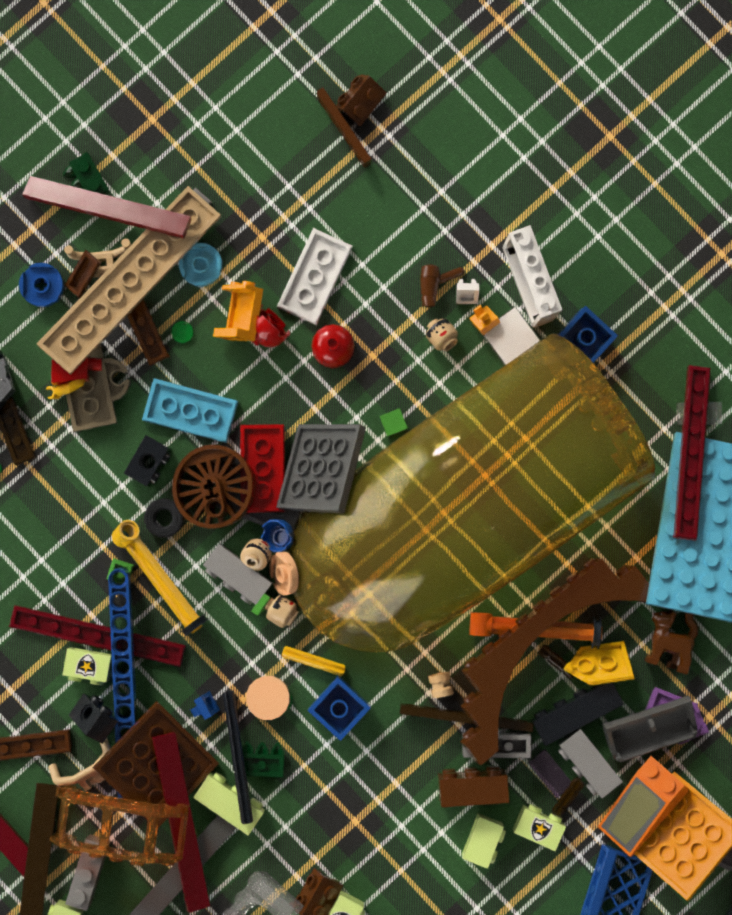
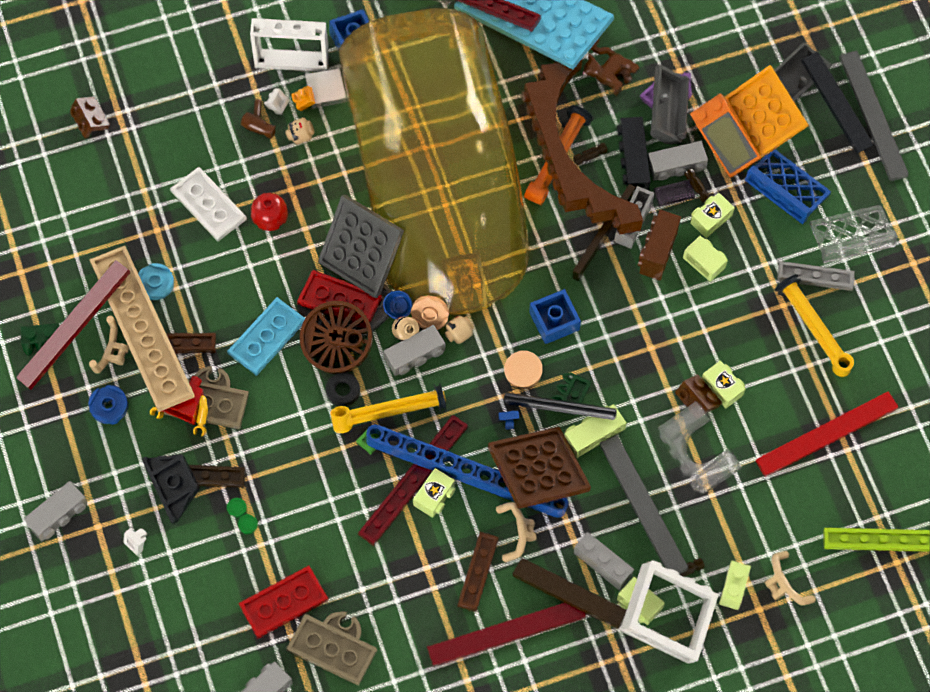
camera: 70 degrees left, 20 degrees down
clear orange windscreen [50,785,189,866] -> none
reddish brown tile [65,250,101,298] -> none
black brick [69,693,118,744] -> none
black brick [124,435,172,487] -> none
dark red tile [152,732,210,913] -> none
green piece [171,321,194,343] -> none
light orange panel [213,281,264,341] -> none
bright green tile [251,593,271,616] -> none
red cylinder [252,304,290,348] -> none
yellow axle [282,646,346,676] -> none
reddish brown tile [316,87,371,168] -> none
bright green tile [379,408,408,437] -> none
tan wheel [428,672,454,698] -> none
yellow tile [563,641,634,685] -> none

